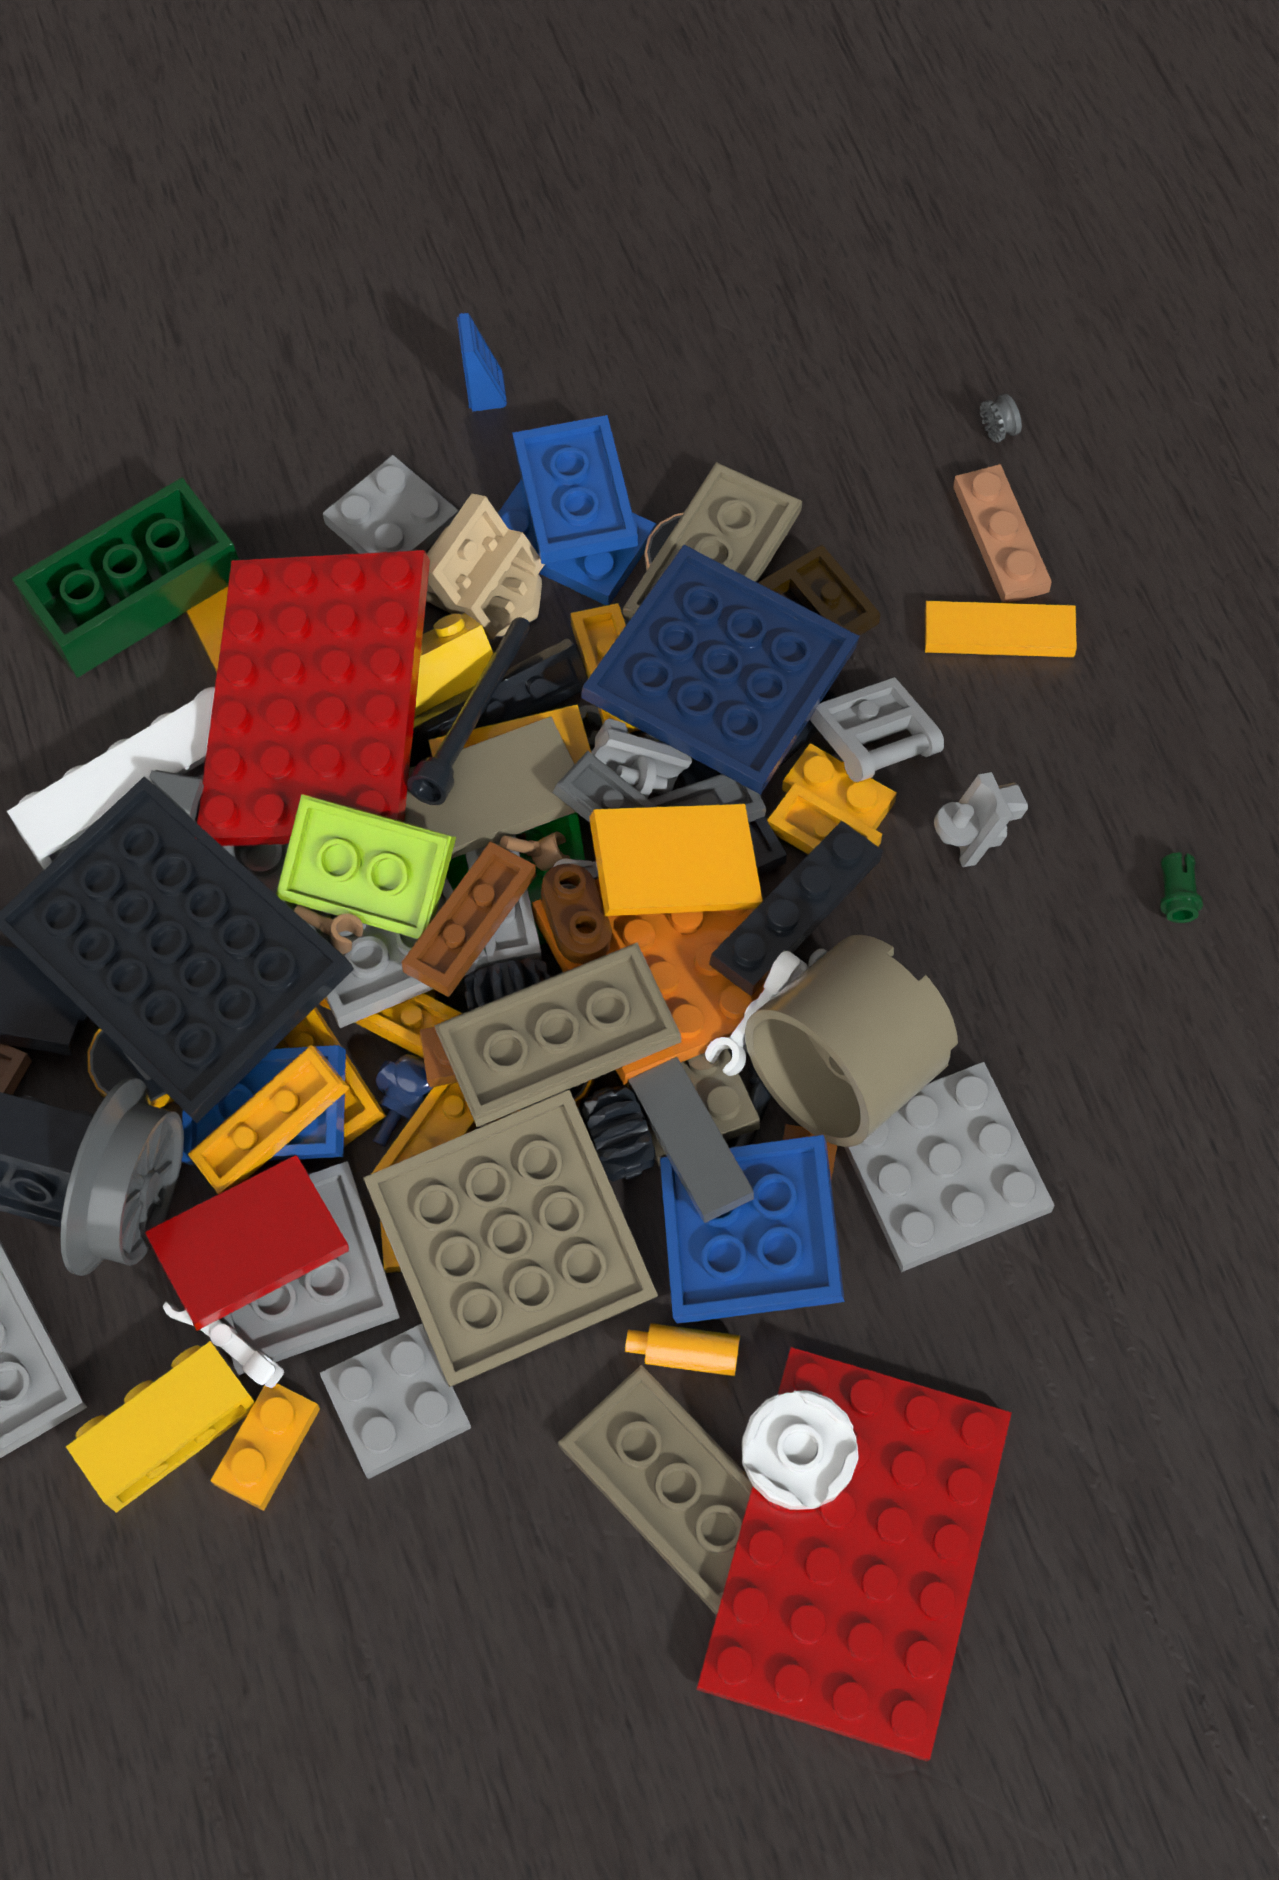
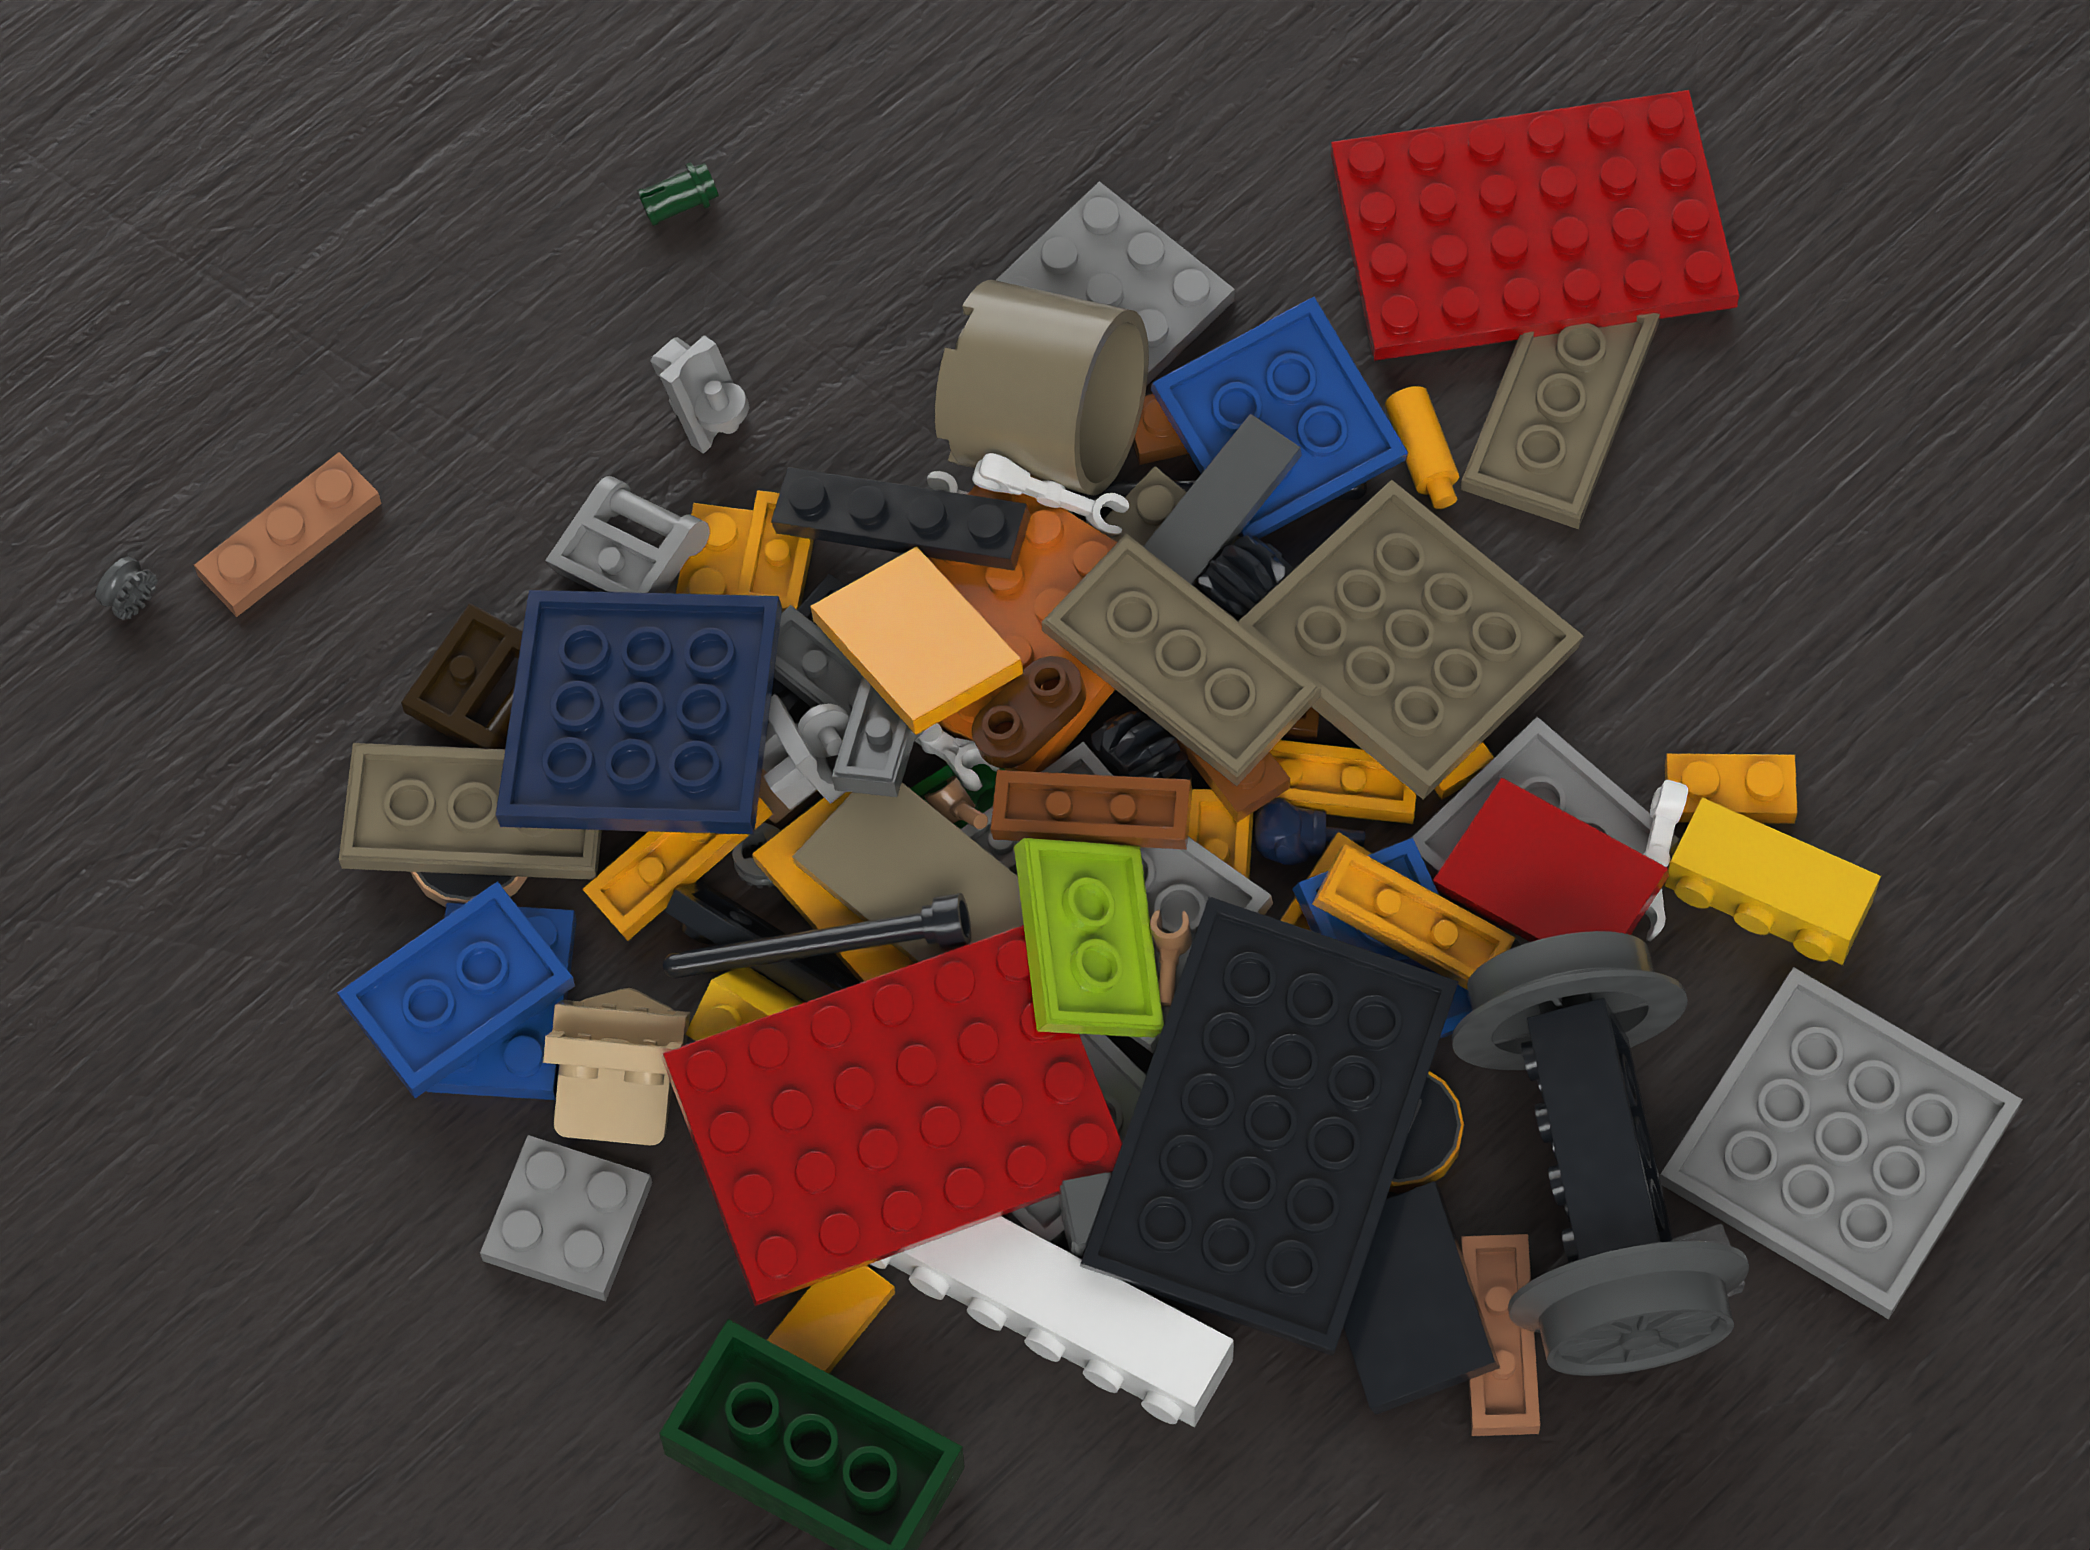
camera: 115 degrees left, 0 degrees up
light grey plate [320,1323,471,1479] -> none
blue slope [457,313,507,412] -> none
white tile [742,1391,858,1510] -> none
light orange tile [925,601,1077,657] -> none

